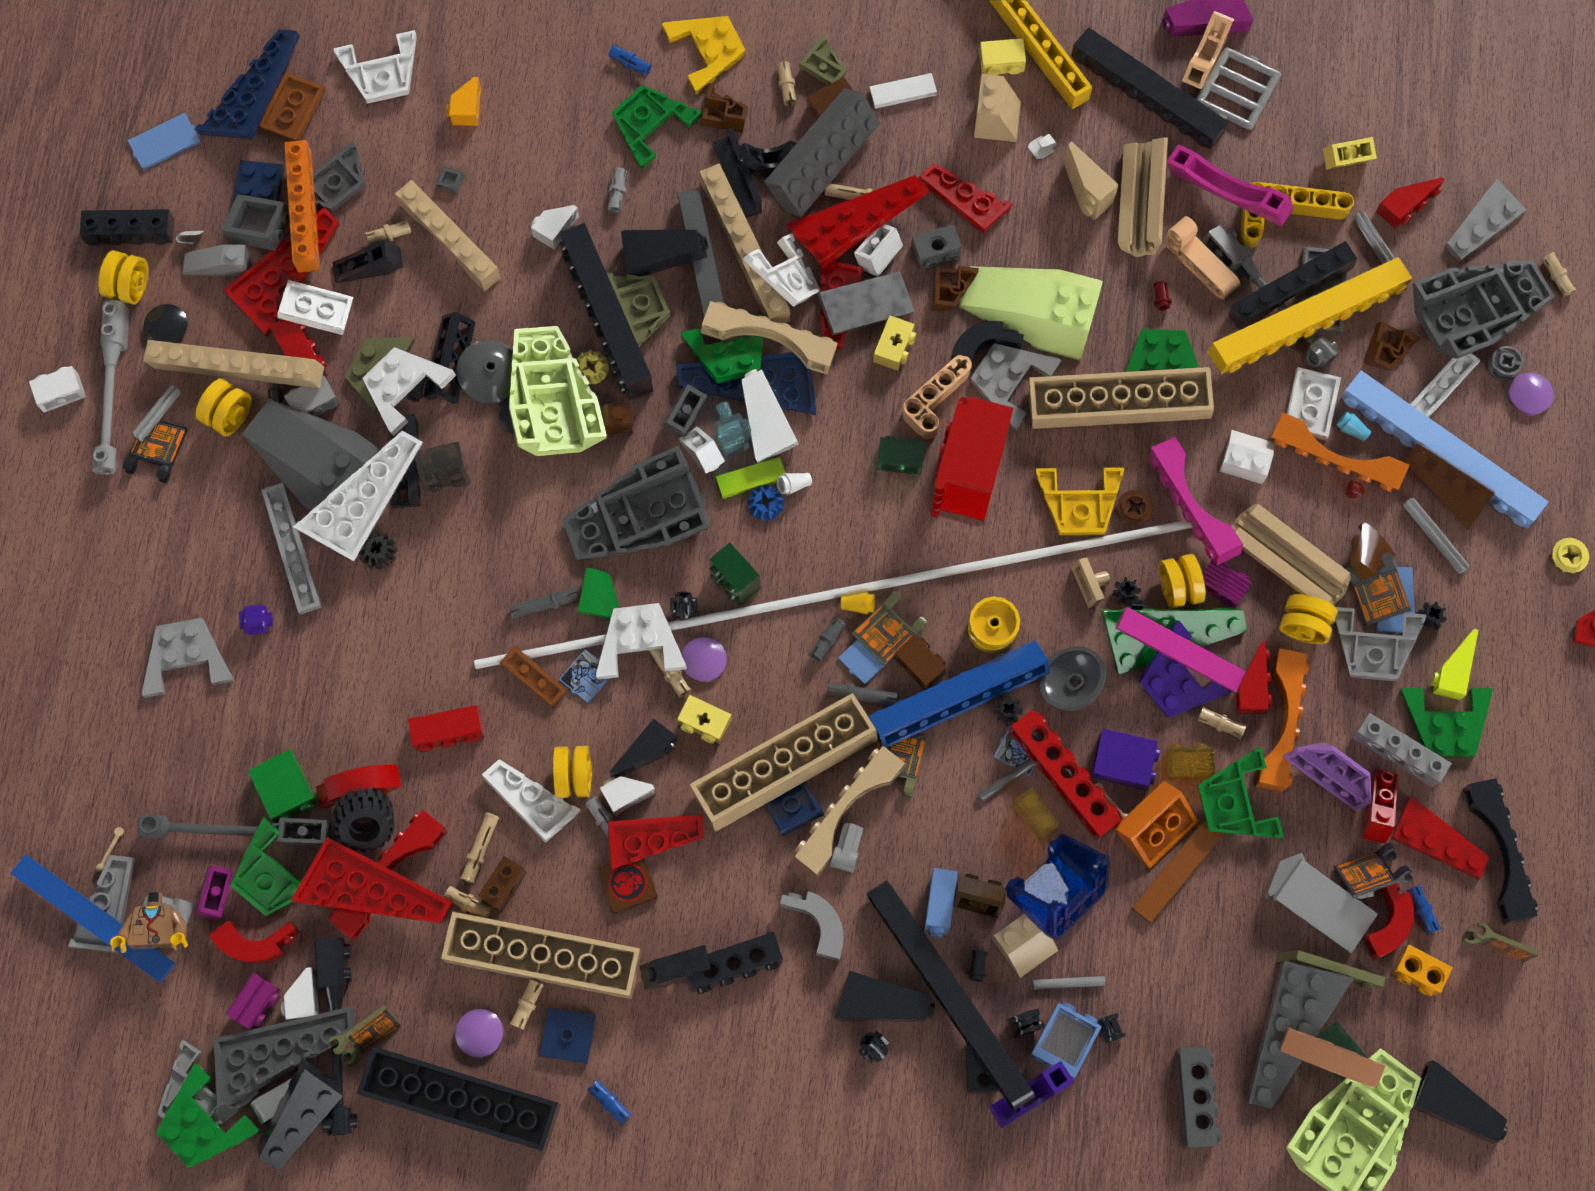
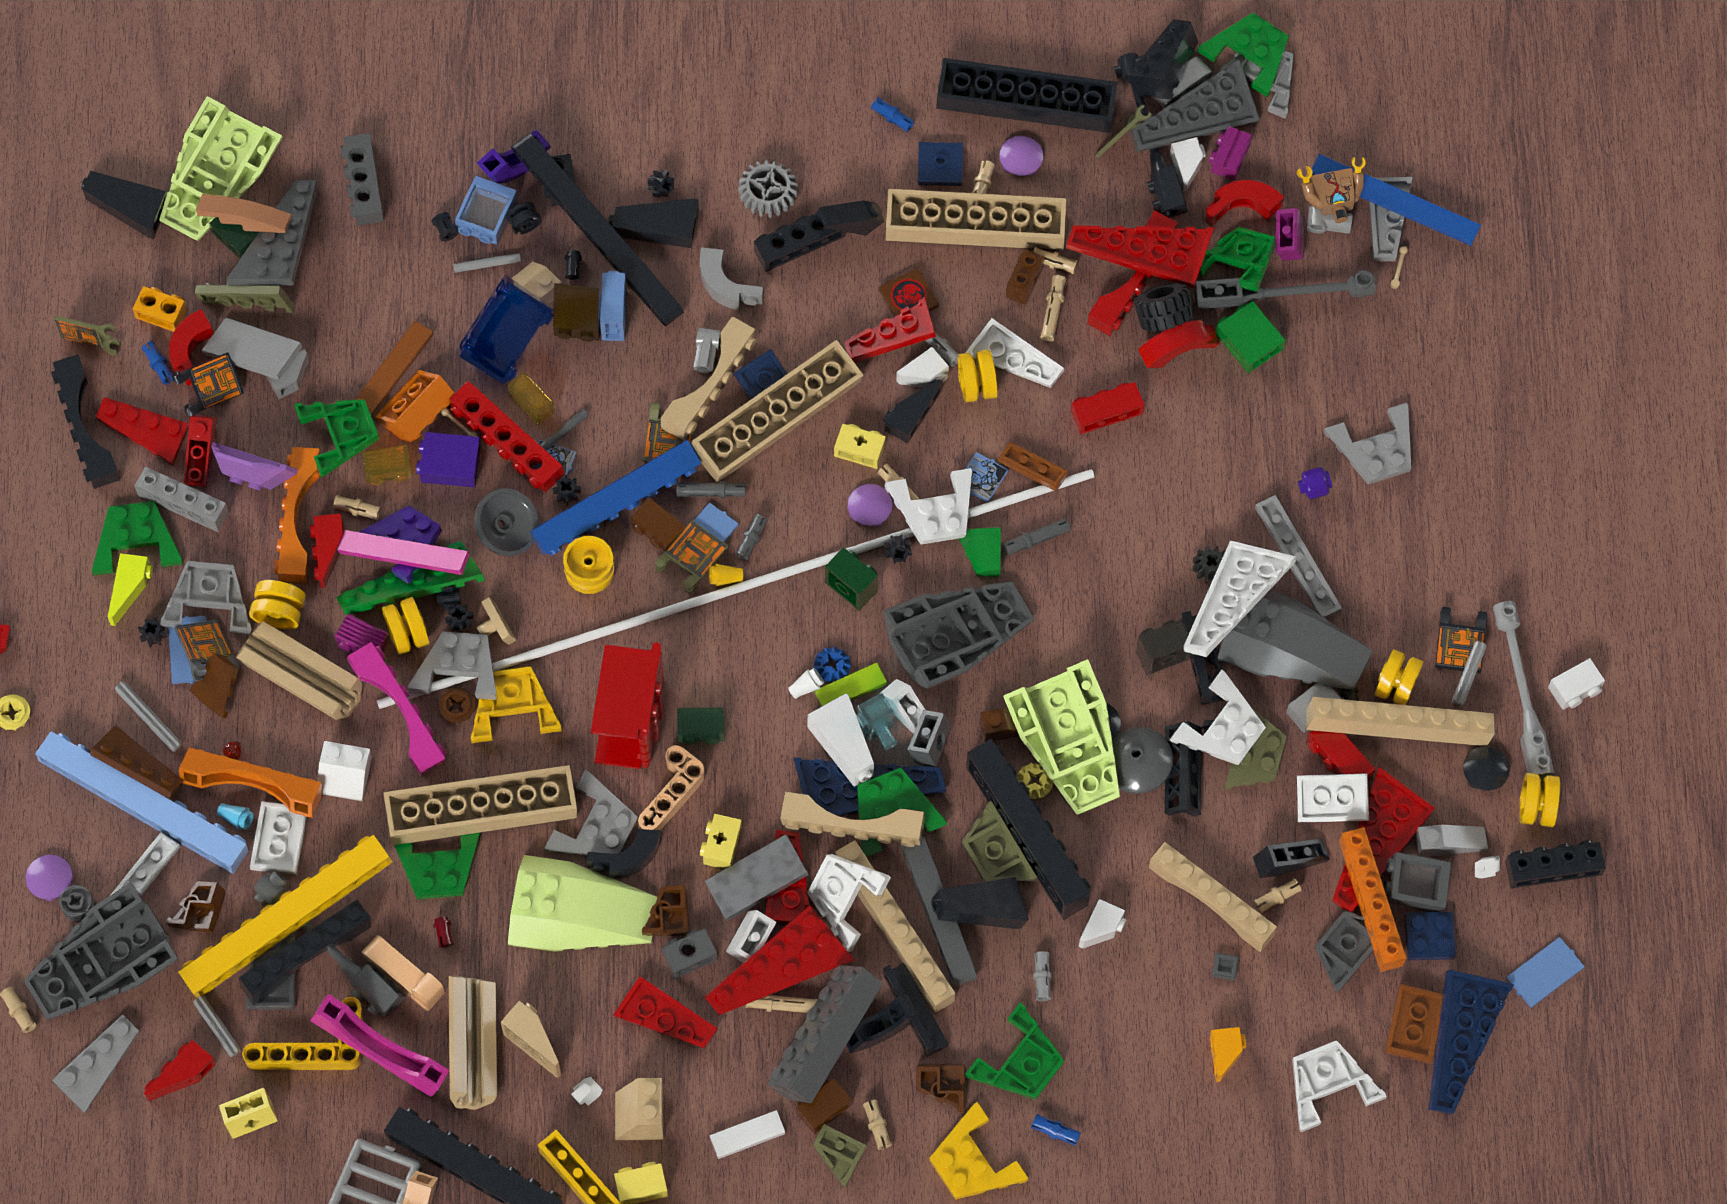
camera: 170 degrees right, 5 degrees down
none -> light grey wing [408,631,497,700]
none -> light grey gear [738,159,798,218]

